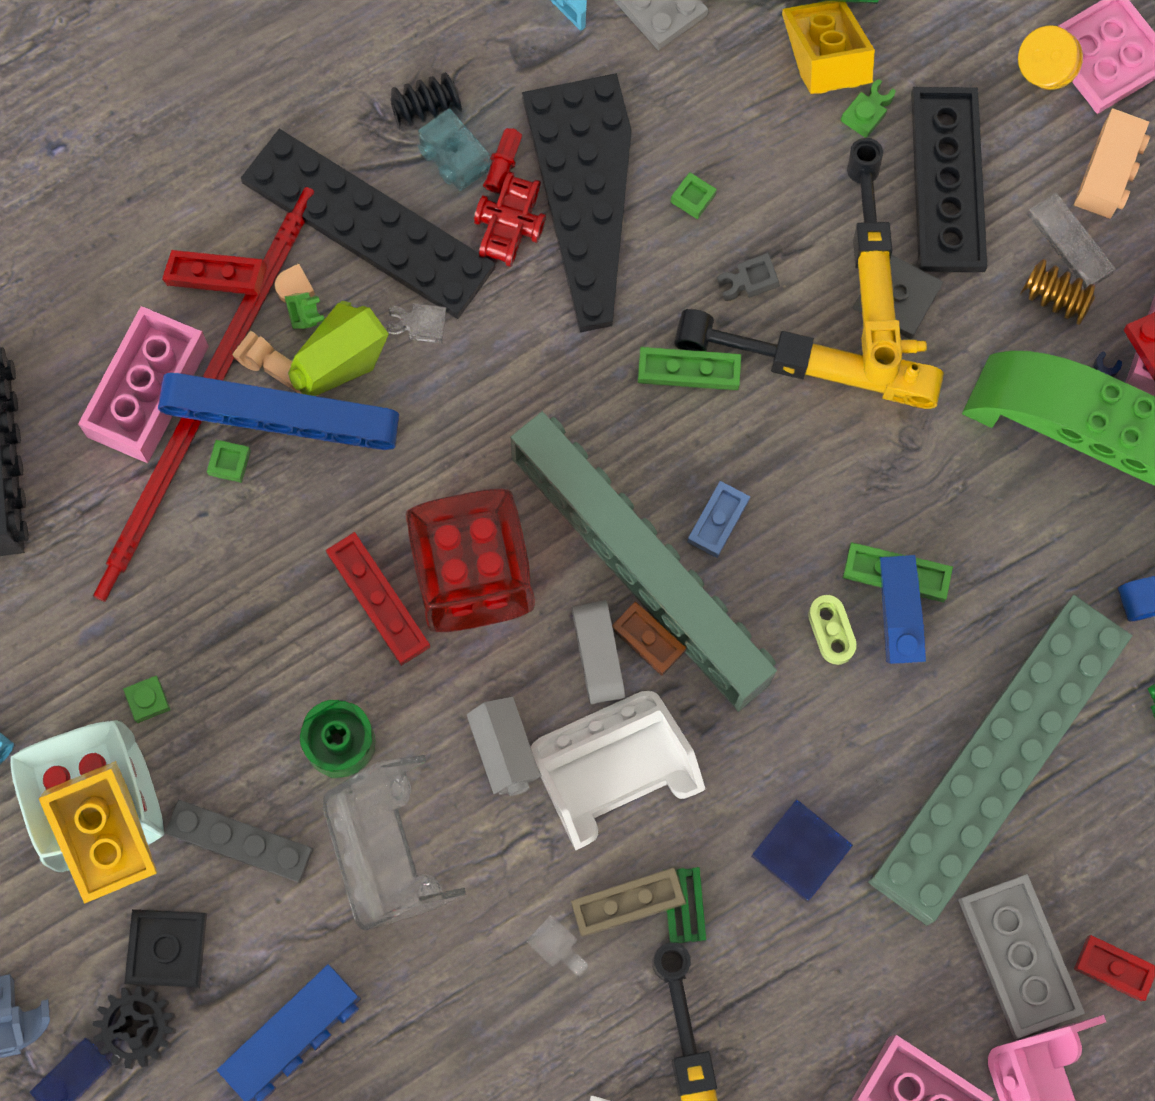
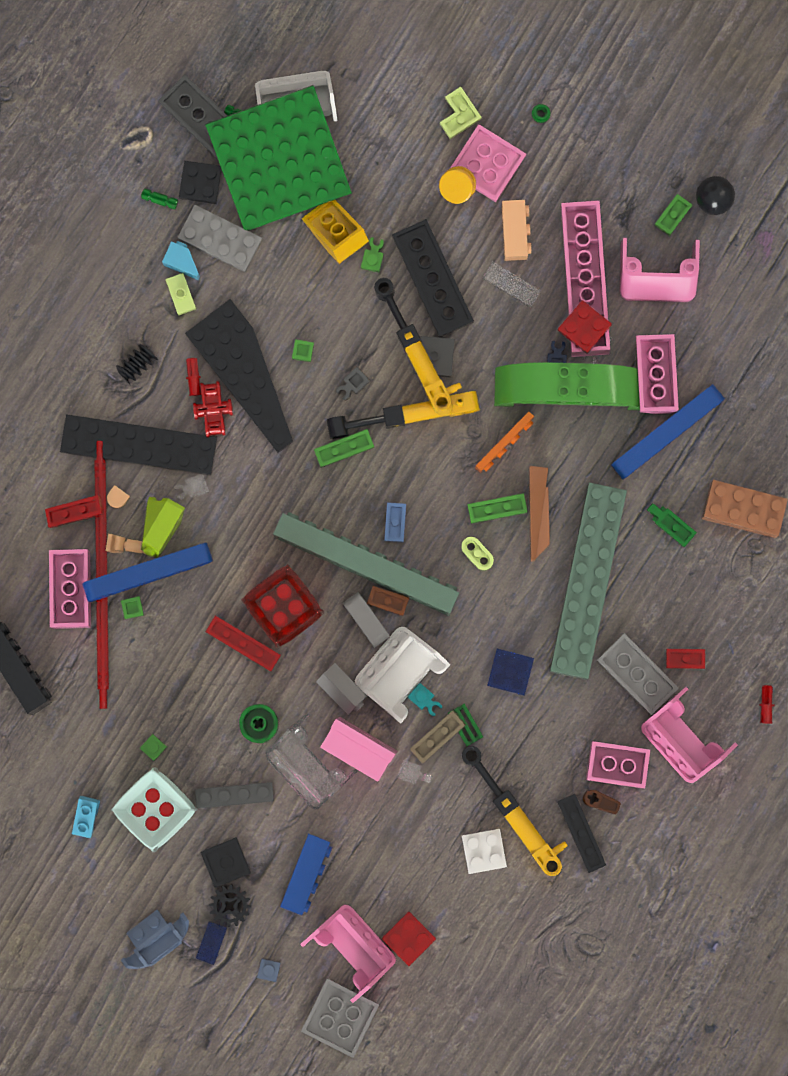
camera: 20 degrees left, 10 degrees up
yellow slope [38,761,157,904] -> none
bright green plate [284,292,324,329] -> none
clear light blue brick [418,108,491,192] -> none
blue slope [880,555,926,664] -> none
pearl gold piece [1020,259,1095,325] -> none
none -> yellowish green plate [165,273,196,316]
none -> bright pink container [320,717,398,782]
none -> teal plate [407,683,442,716]
none -> orange plate [475,412,534,473]
none -> nougat wedge [529,466,550,562]

